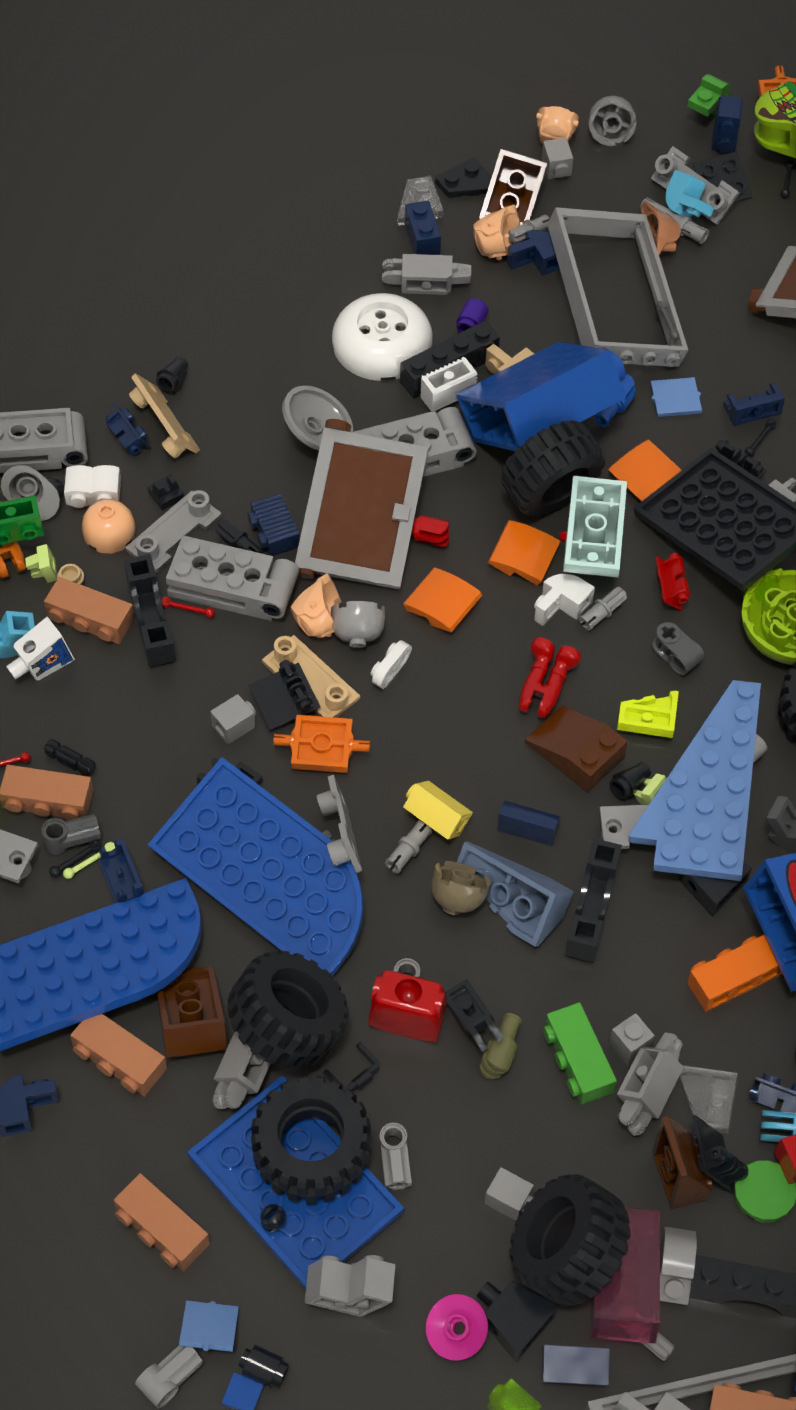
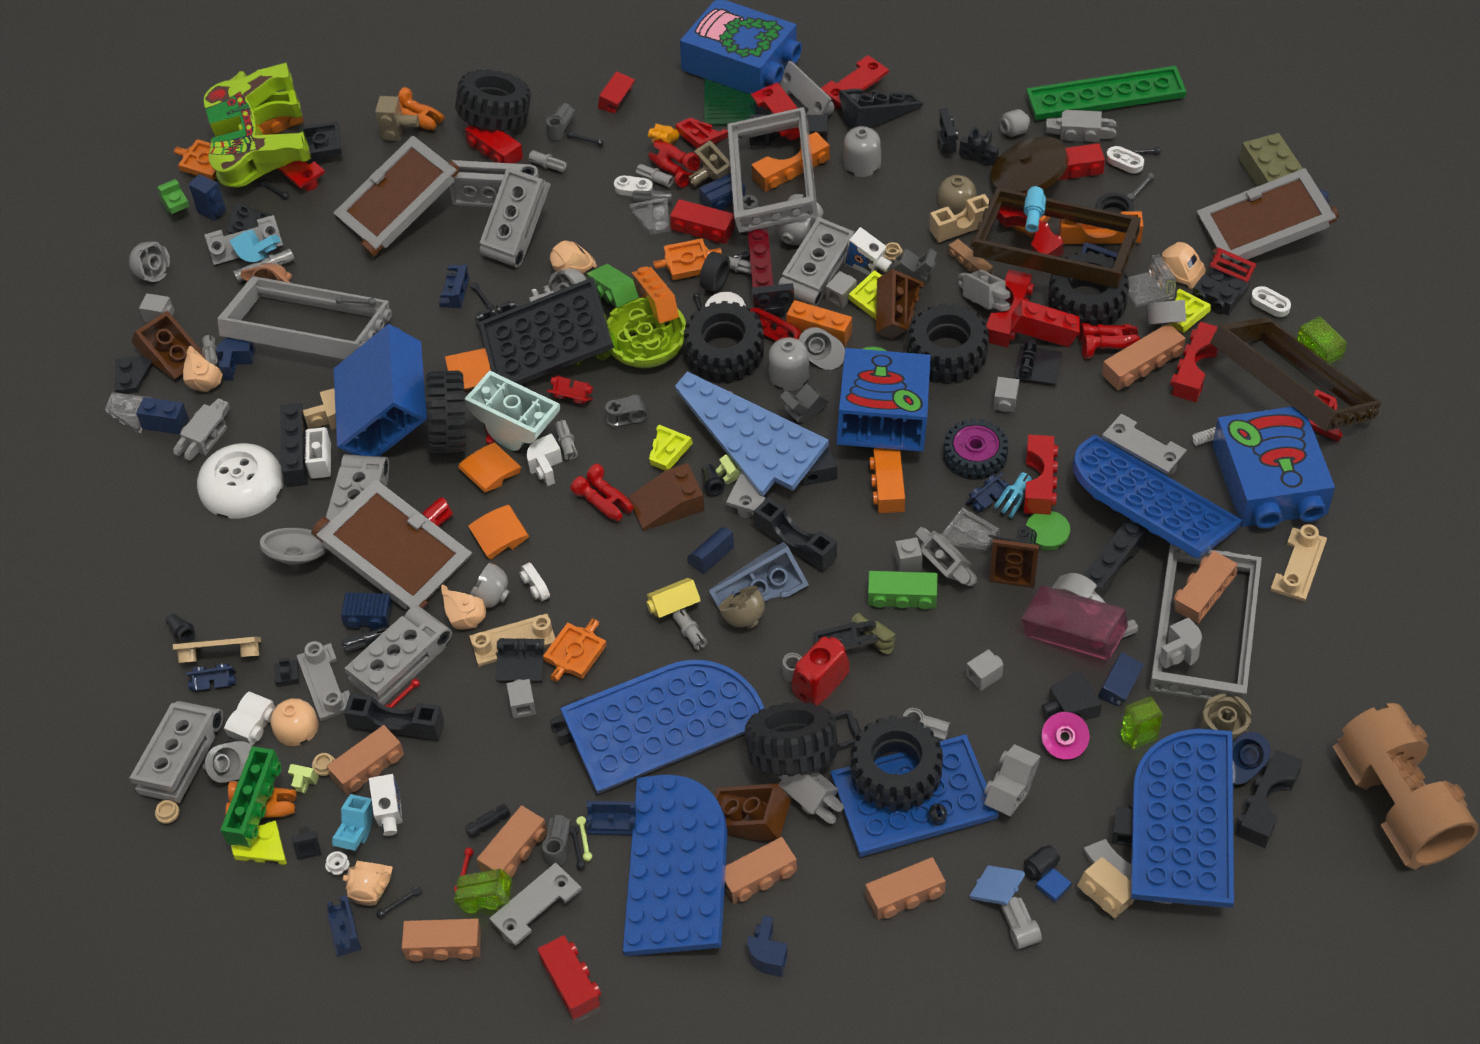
camera: 60 degrees left, 5 degrees down
light grey brick [316,775,362,873] -> none
dark purple brick [456,299,489,333] -> none
black tyre [509,1174,631,1306] -> none
light nougat helmet [536,106,579,144] -> none
medium blue piece [650,377,702,417] -> none

